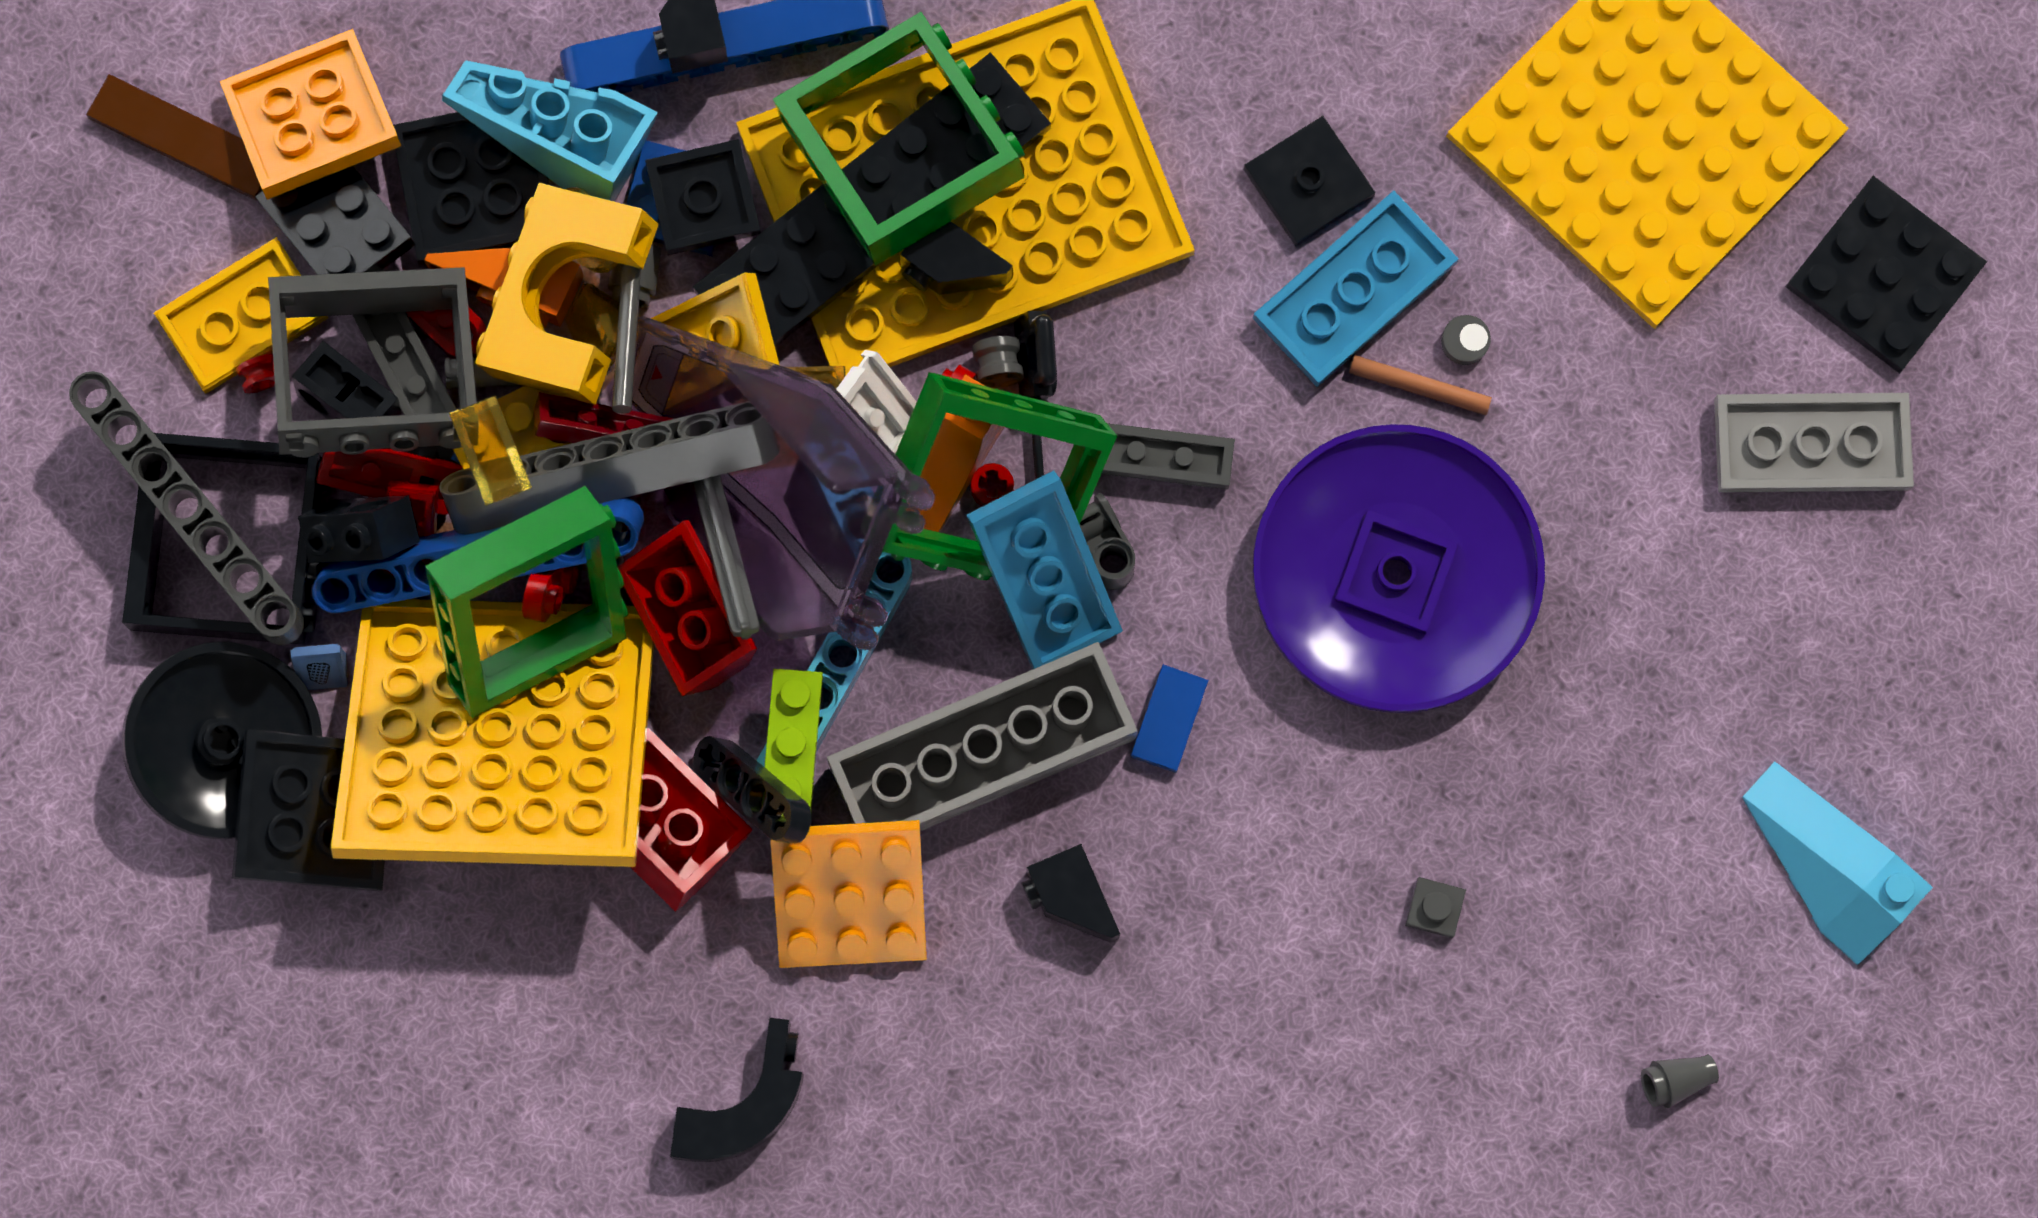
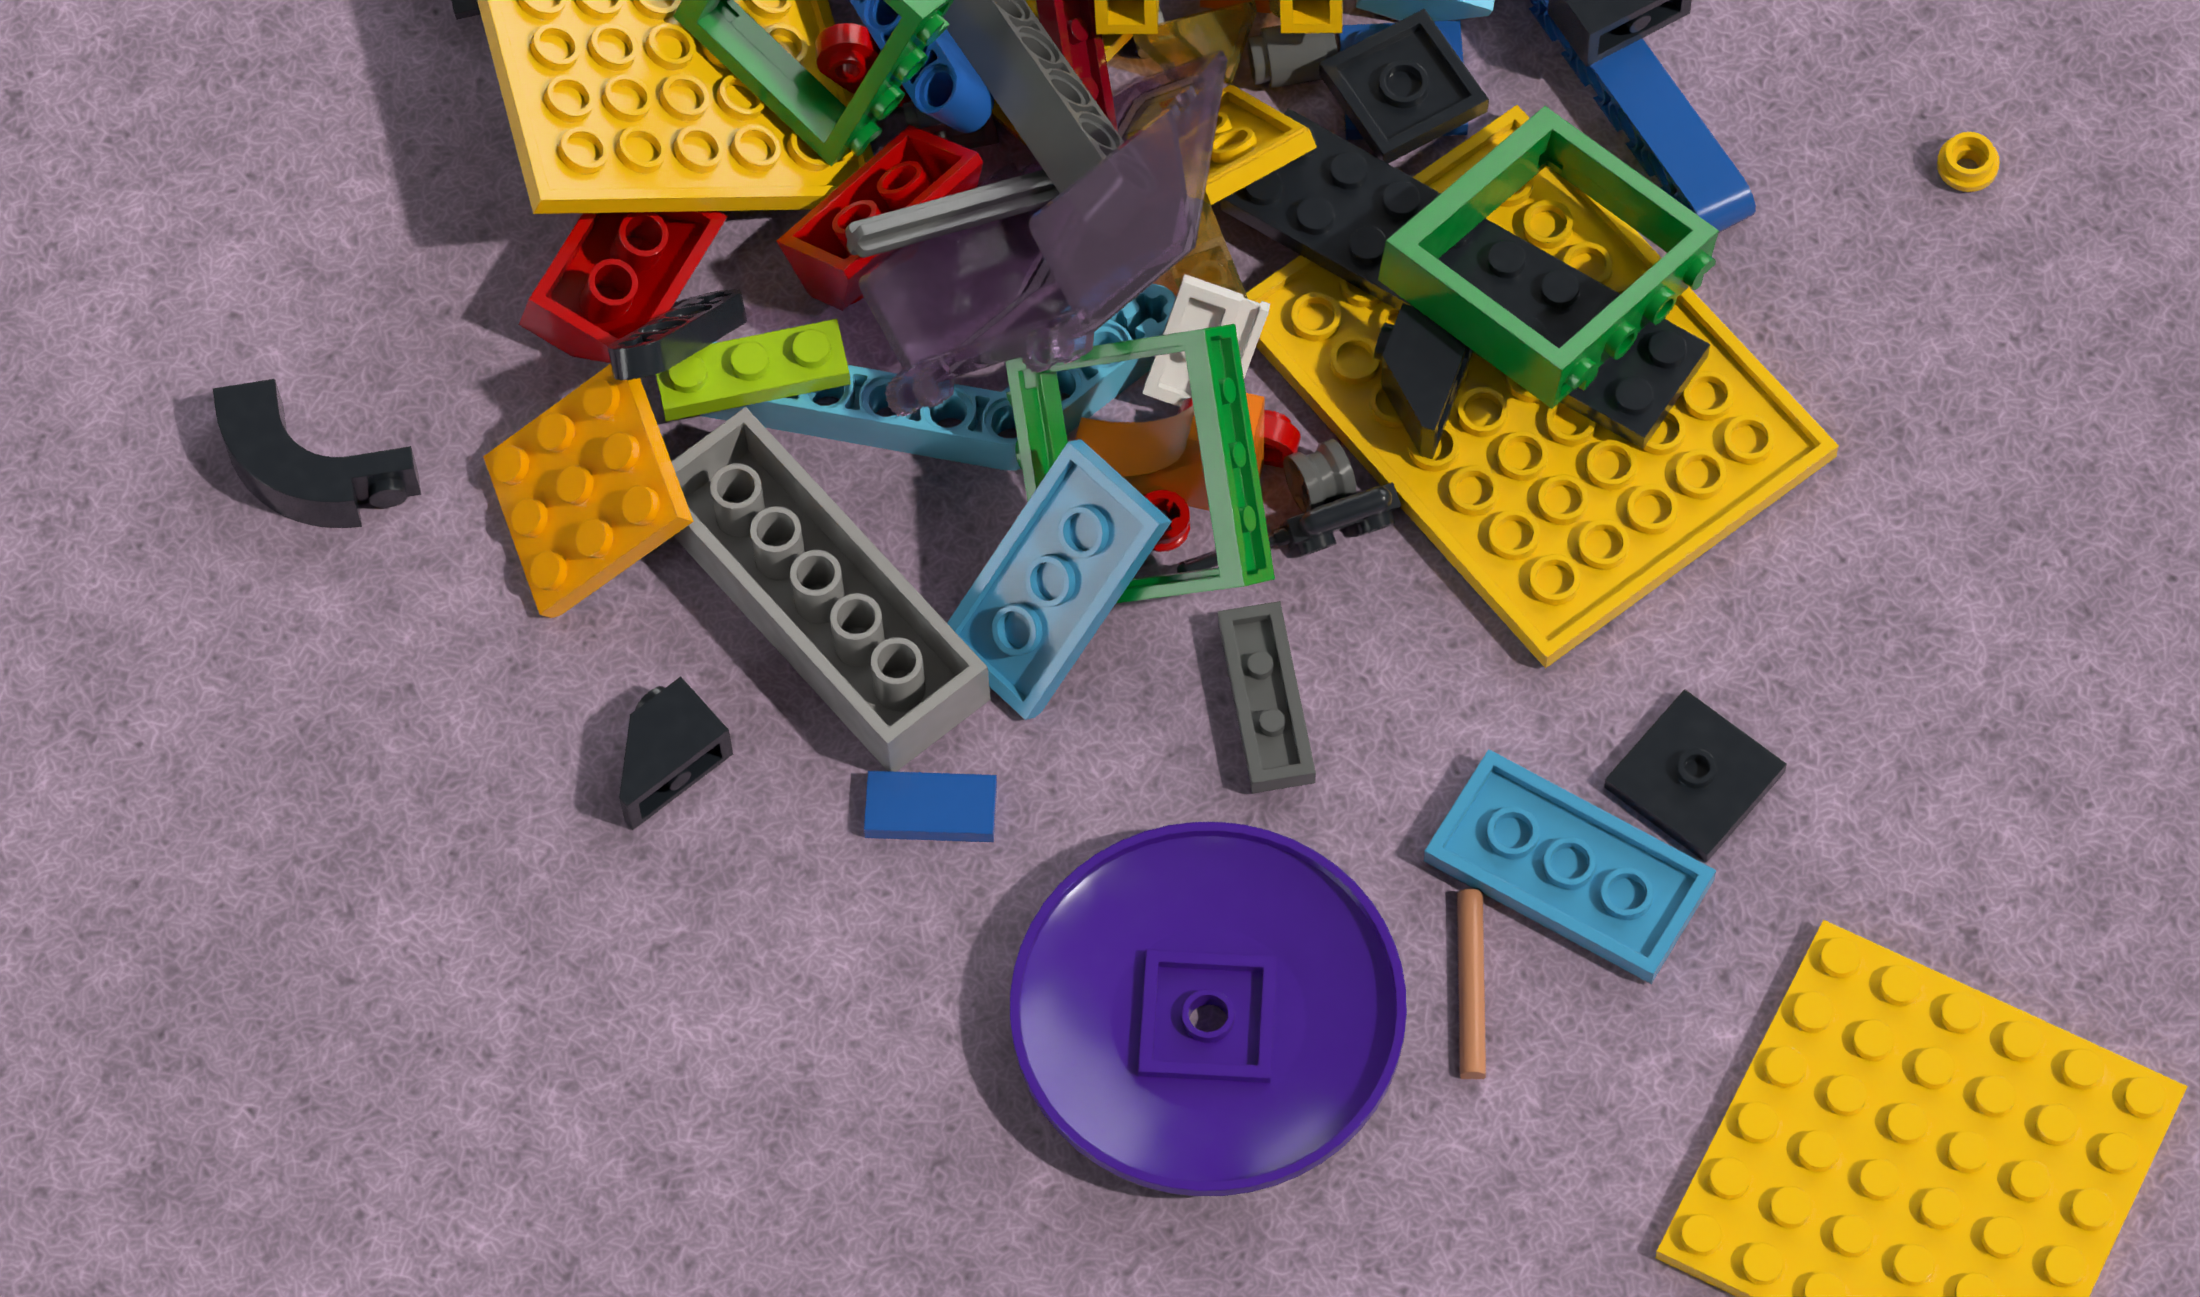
camera: 80 degrees right, 15 degrees down
dark grey bar [612,264,641,414] -> none
dark grey piece [1080,493,1135,590] -> none
dark grey plate [1405,877,1466,938] -> none
dark grey tile [1441,315,1491,365] -> none

